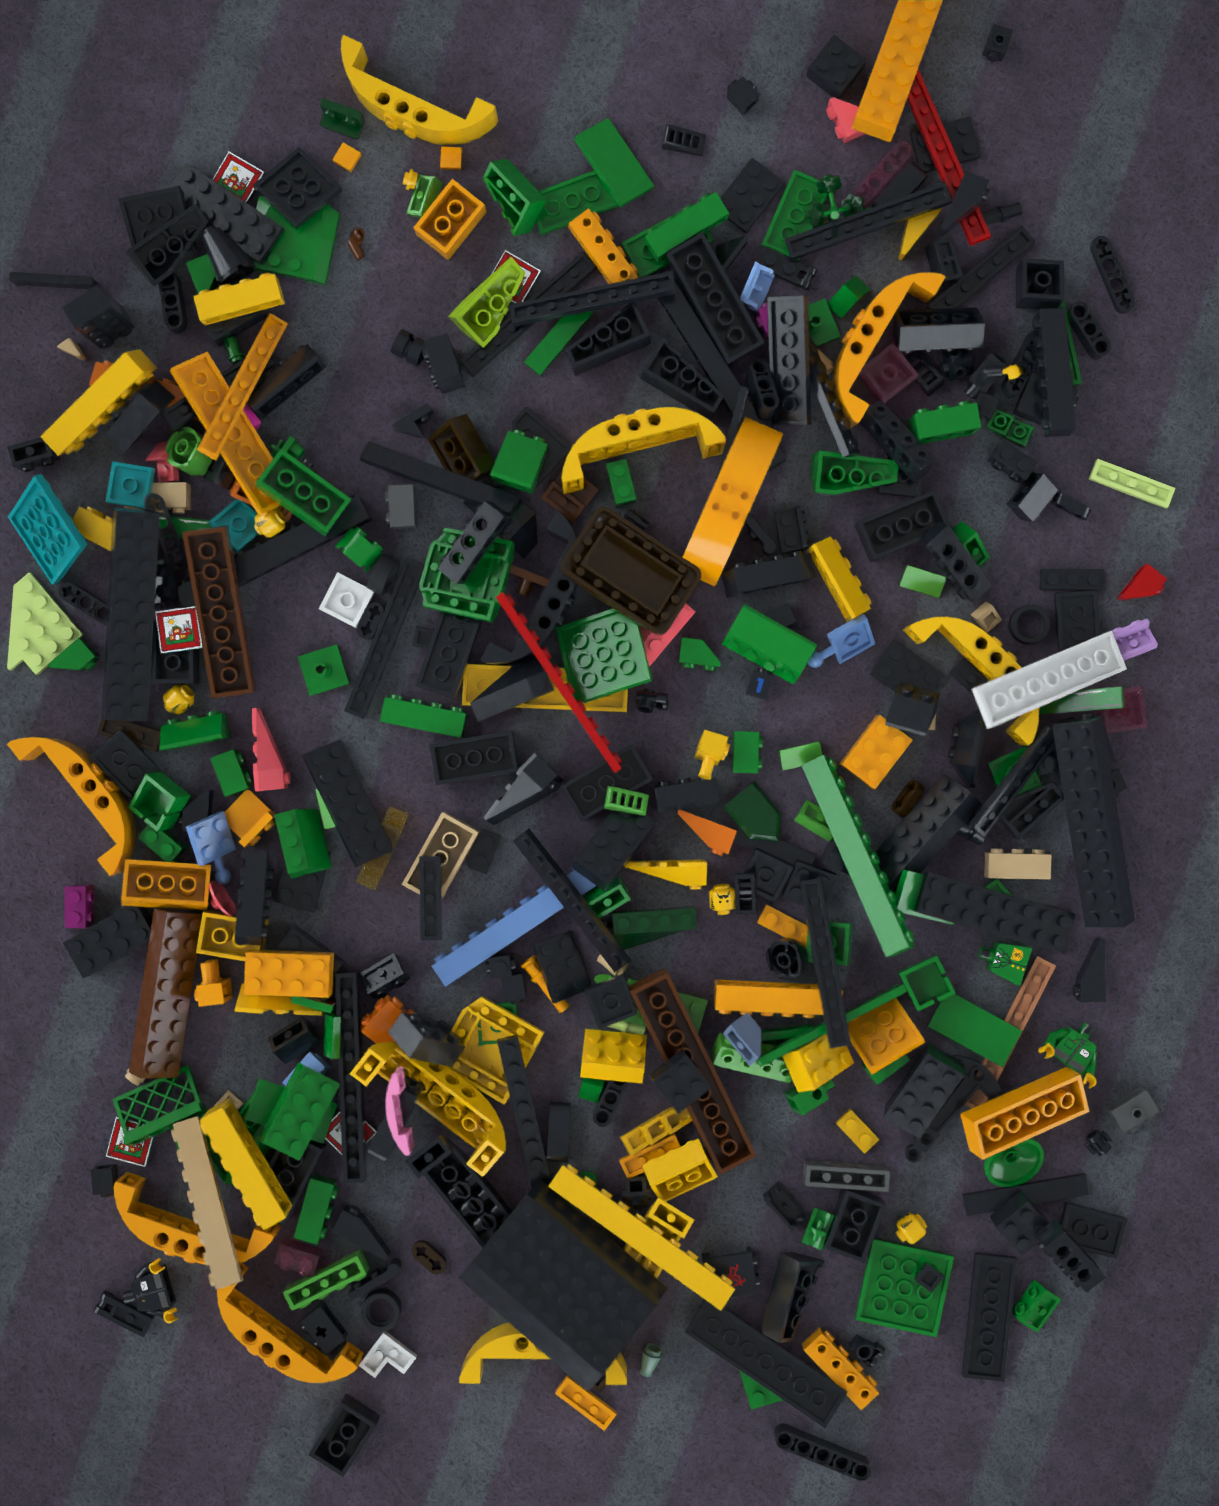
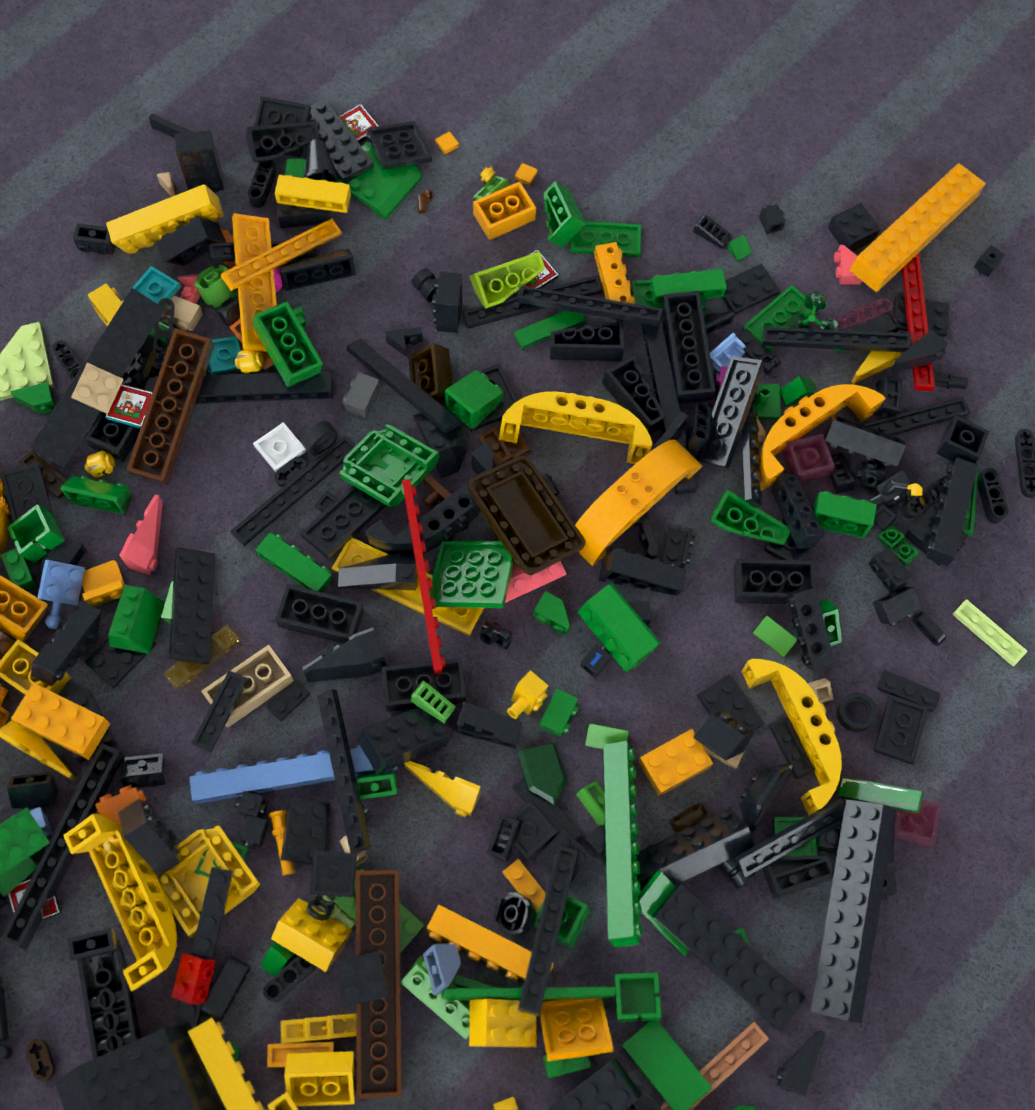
camera: 20 degrees right, 20 degrees down
teal plate [8,474,87,585] -> none
coral dish [209,880,237,917] -> none
green brick [210,749,253,797] -> none
green pin [224,337,245,365] -> none
green tile [291,996,336,1013] -> none
green tile [298,644,350,696] -> none
dark green bracket [320,98,365,140] -> none
green slope [324,1011,341,1059] -> none
green brick [335,527,383,573] -> none
yellow slope [341,35,498,145] -> none
black slope [367,1075,424,1162] -> none
bright pink slope [386,1067,415,1155] -> none
black brick [438,501,511,584] -> none
green tile [574,118,654,208] -> none
green brick [606,459,636,507] -> none
dark green wedge [613,906,697,950] -> none
black brick [622,1177,651,1210] -> none
orange slope [677,809,737,856] -> none
yellow head [709,884,736,915] -> none
green torso [783,1079,835,1116] -> none
yellow slope [807,536,872,622] -> none
medium blue plate [808,614,875,668] -> none
white plate [972,631,1127,729] -> none
green torso [978,941,1032,986] -> none
tan brick [984,848,1051,879] -> none
lavender bracket [1112,619,1158,660] -> none
red slope [1117,564,1167,601] -> none
none -> tan plate [71,363,123,414]
none -> red bracket [171,953,215,1004]
none -> black piece [306,895,335,921]
none -> green slope [728,235,752,262]

